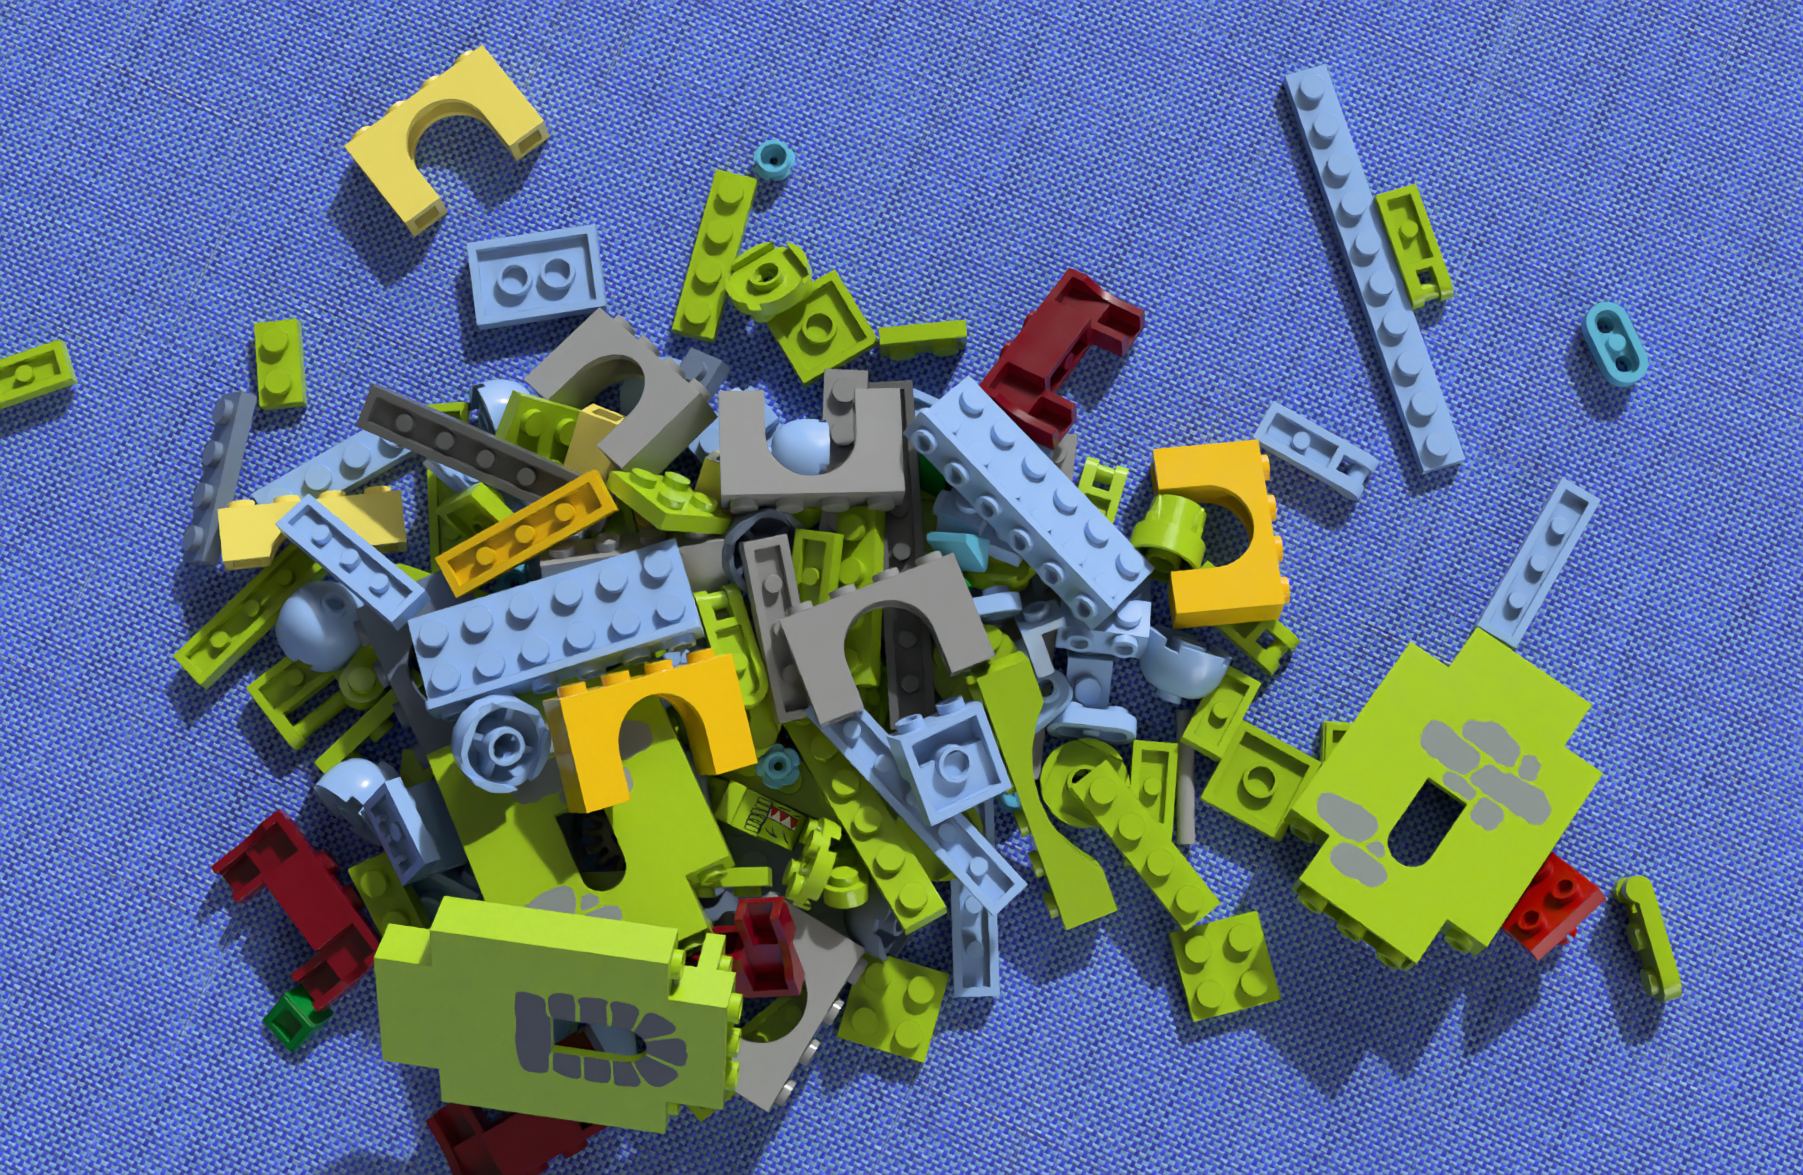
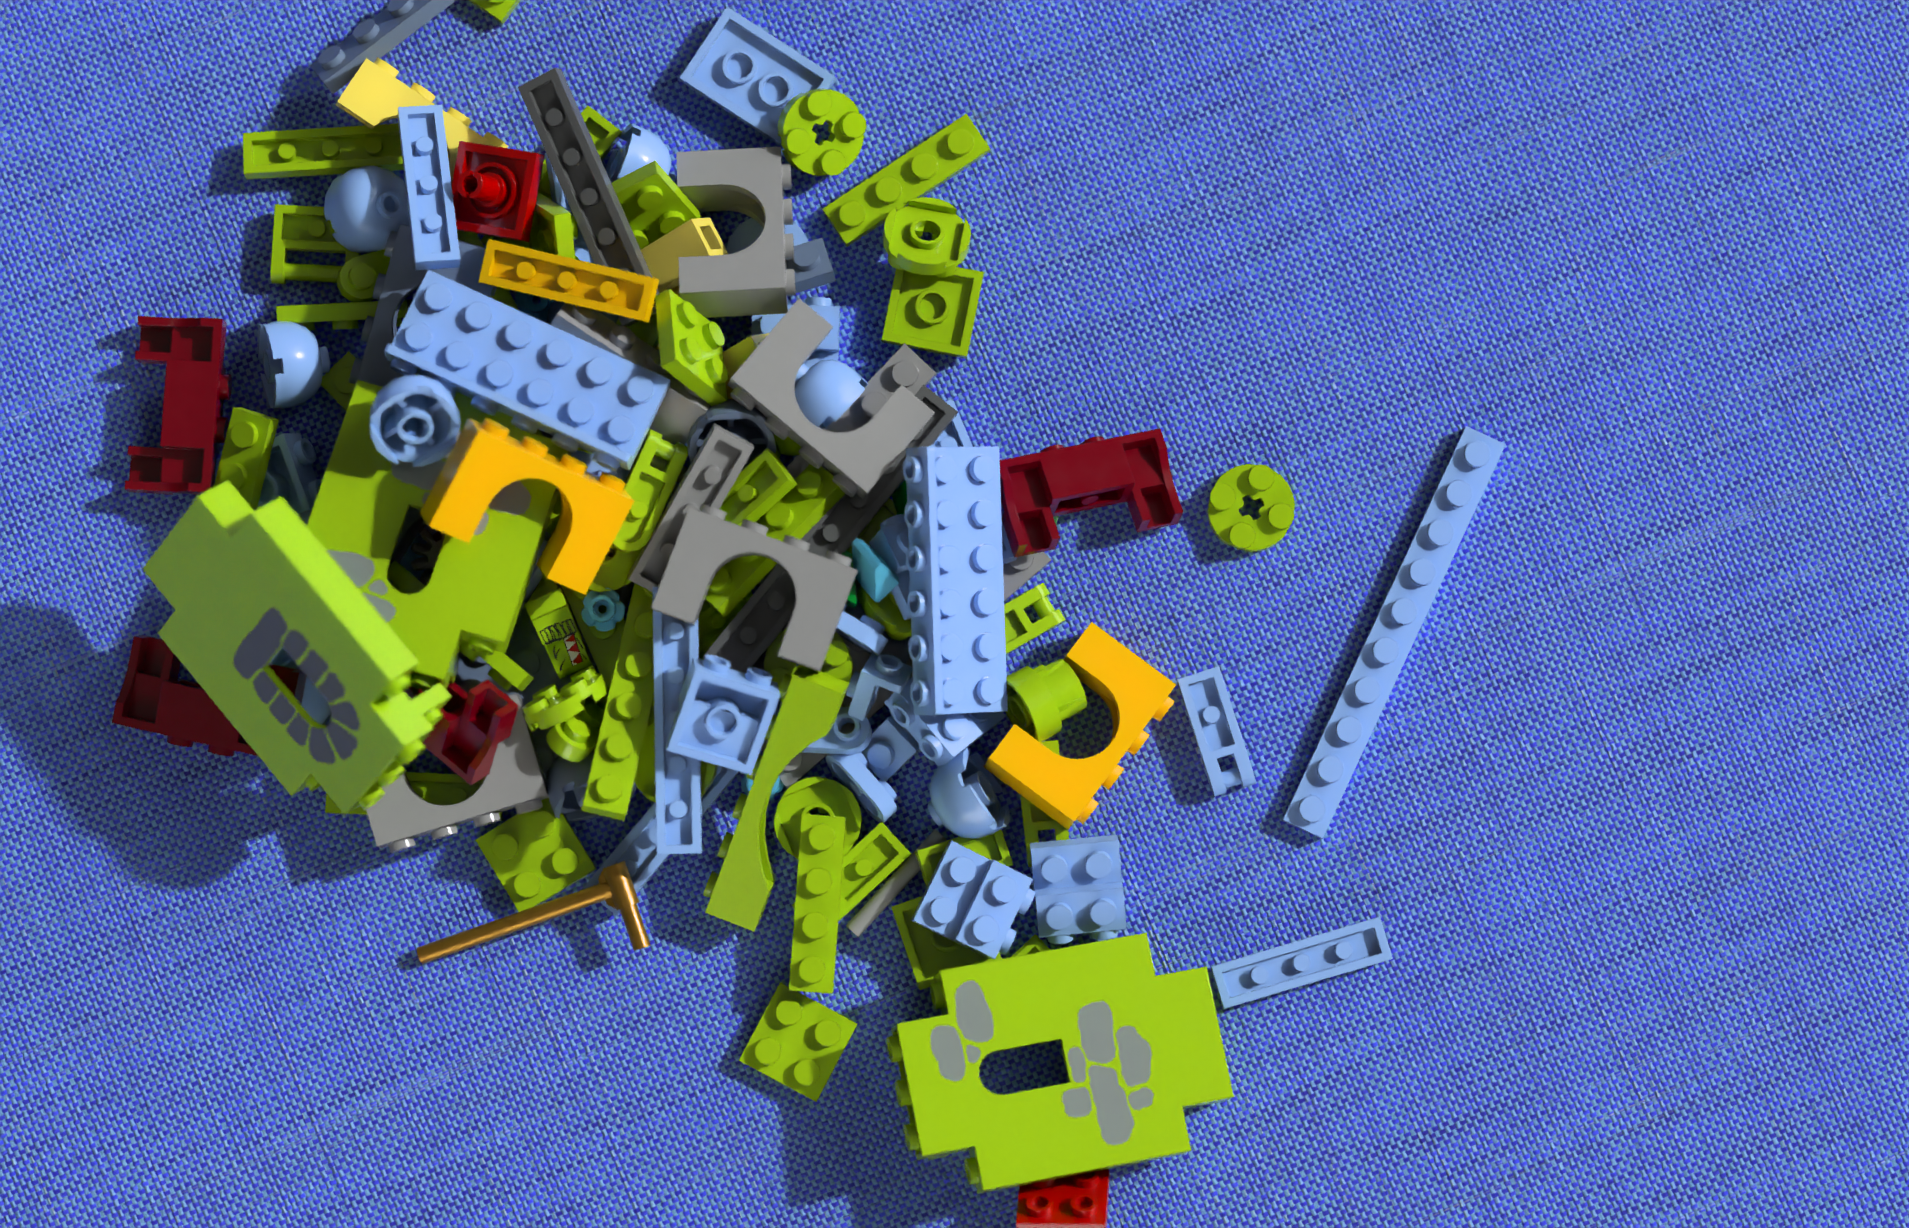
camera: 40 degrees right, 5 degrees up
light blue plate [252,430,417,505] -> none
green slope [262,983,333,1053] -> none
light blue bracket [363,777,469,886] -> none
medium azure plate [753,140,795,181] -> none
lime plate [878,320,967,361] -> none
lime plate [1373,183,1454,310] -> none
medium azure plate [1581,302,1648,387] -> none
none -> pearl gold bar [417,861,651,964]
none -> red plate [452,141,545,242]
none -> lime plate [777,88,866,176]
none -> light blue plate [911,841,1035,959]
none -> light blue plate [1030,835,1127,944]
none -> lime plate [1207,464,1295,552]

